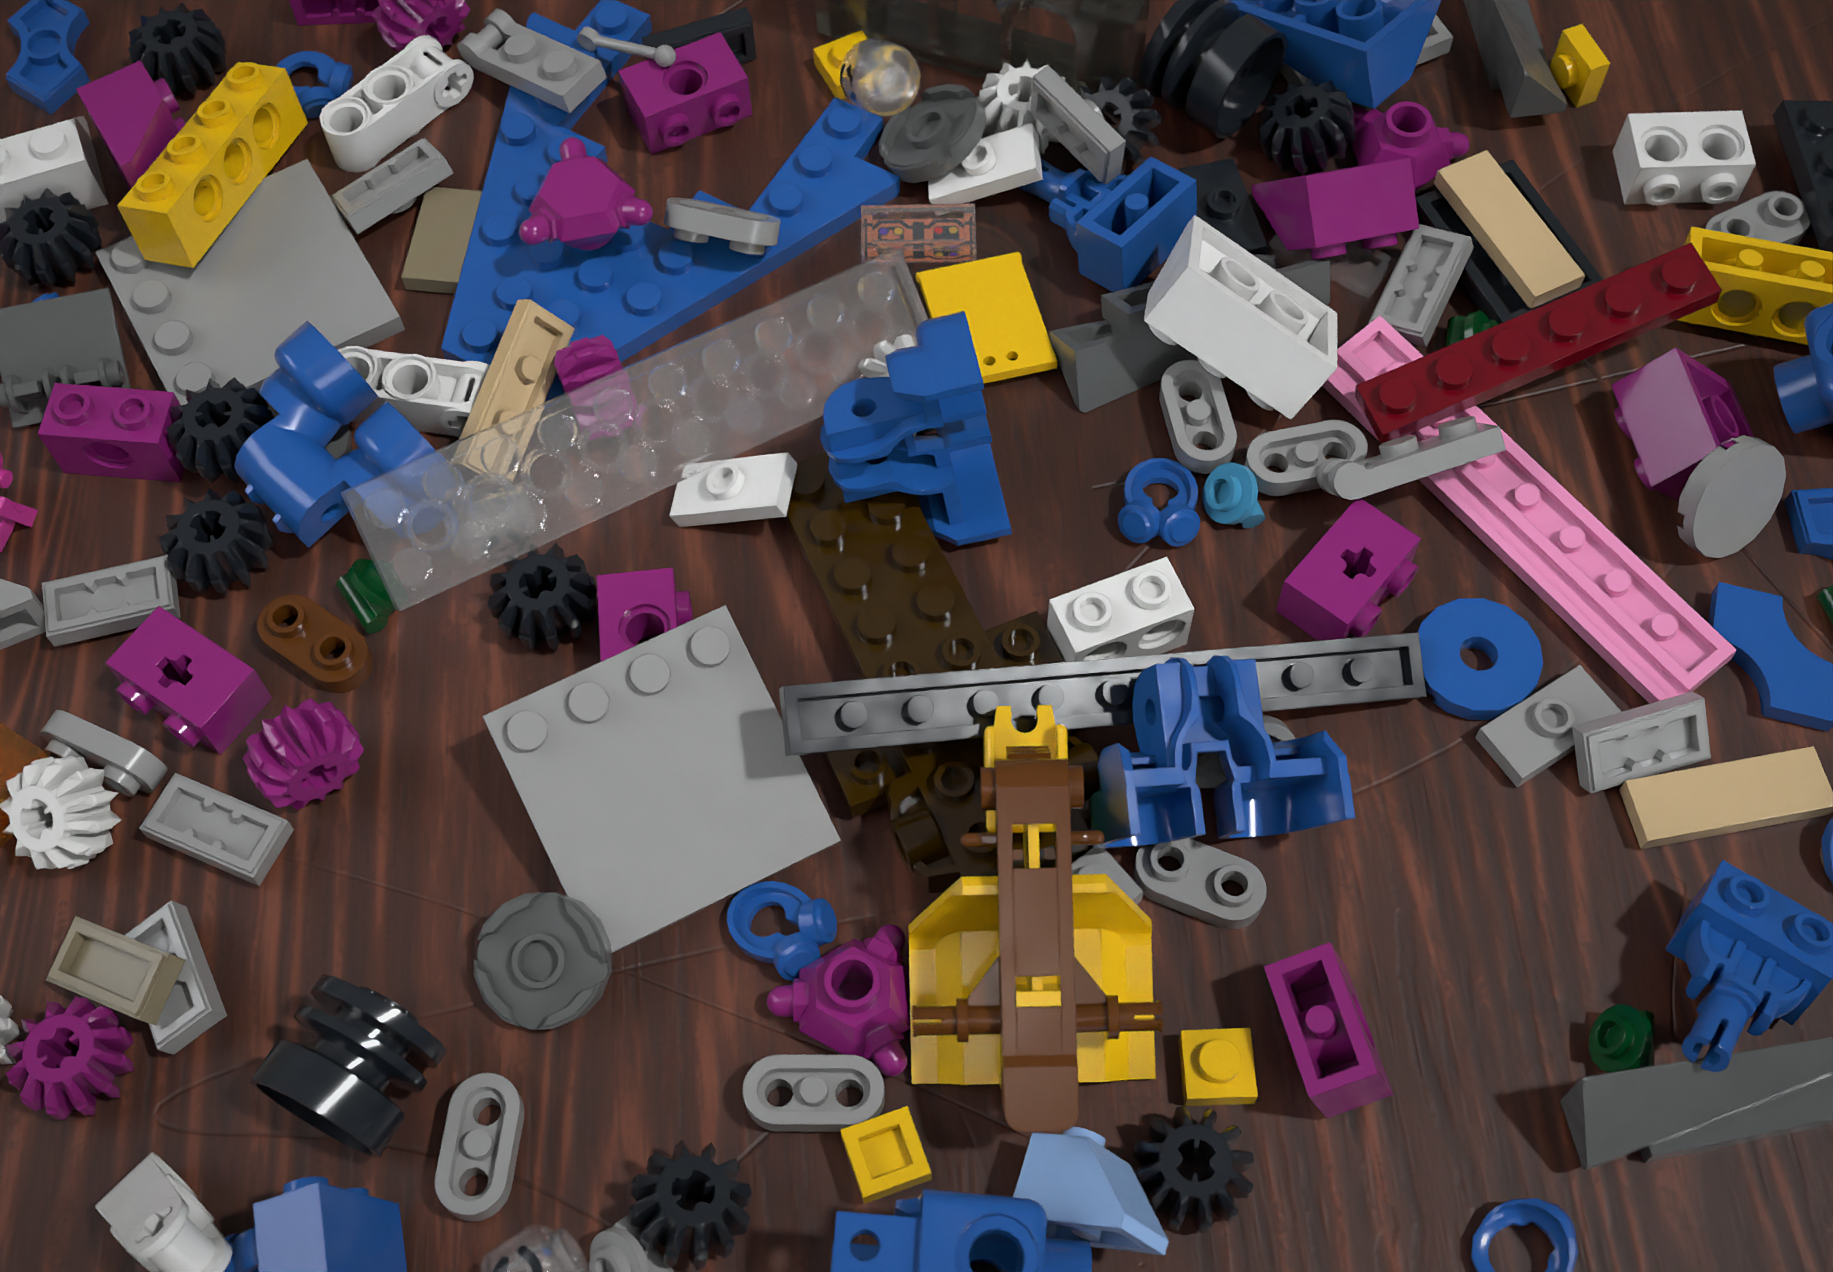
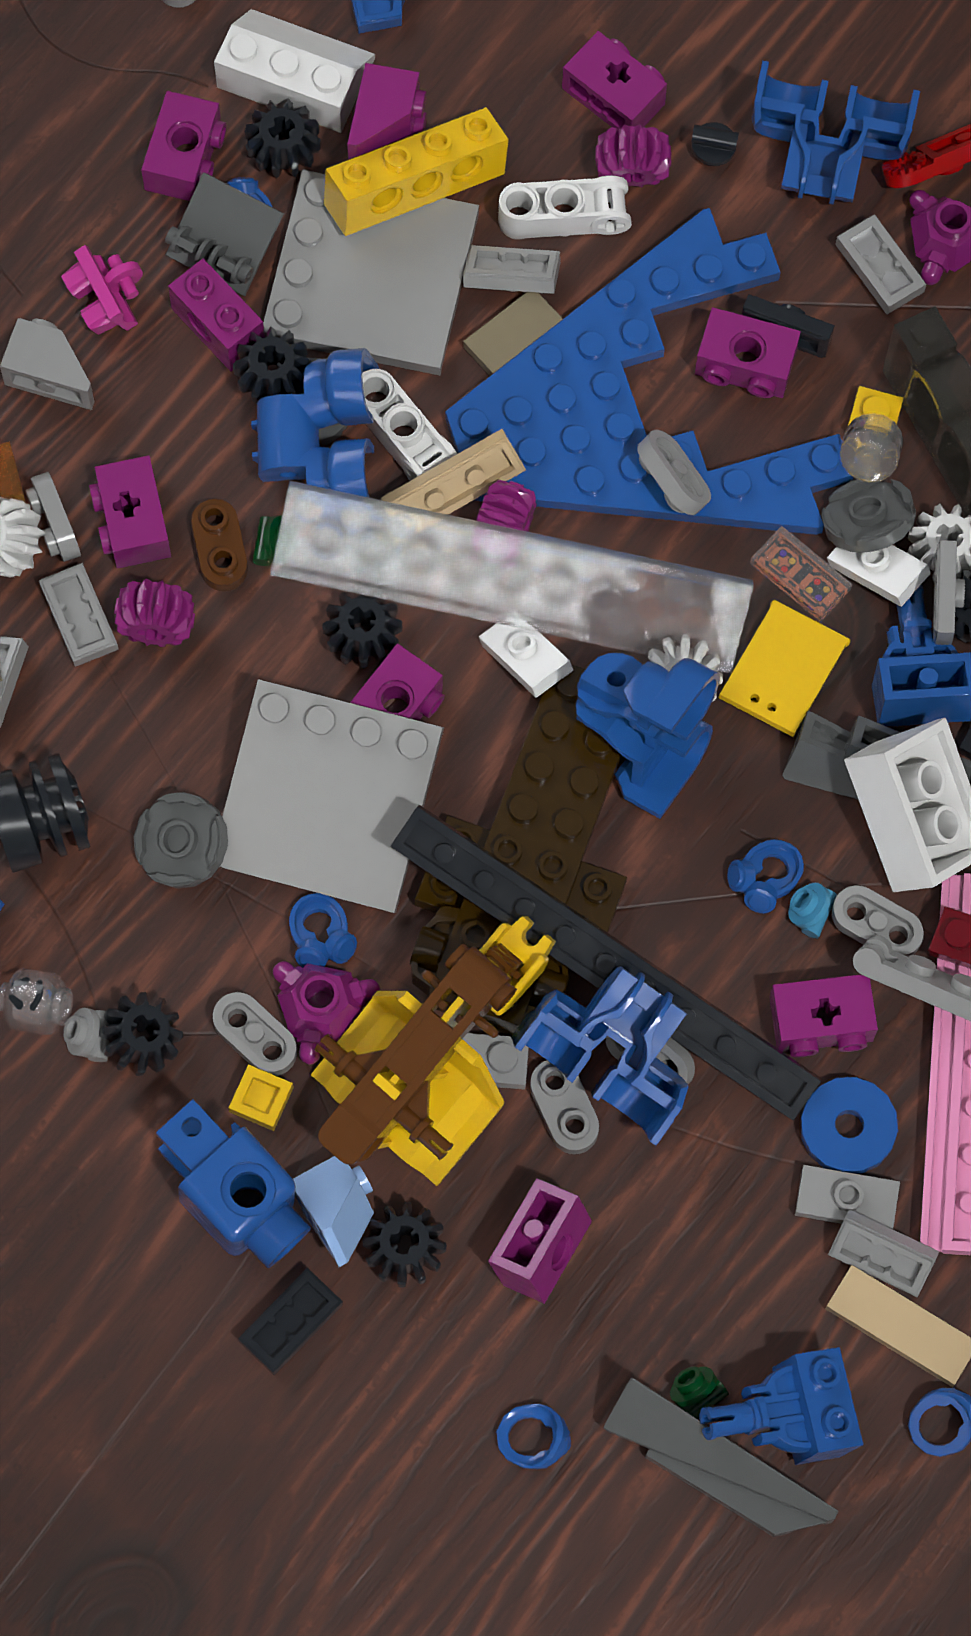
camera: 40 degrees right, 10 degrees up
light grey plate [42,555,181,647] -> none
black gear [128,3,227,97] -> none
black gear [159,487,274,596] -> none
blue piece [276,51,354,118] -> none
light grey plate [435,1073,525,1221] -> none
light grey plate [457,9,607,113] -> none
magenta rock [519,137,653,250] -> none
light grey hinge [577,27,676,67] -> none
white brick [1047,556,1194,662] -> none
light grey plate [1159,360,1237,474] -> none
yellow plate [1178,1028,1258,1107] -> none

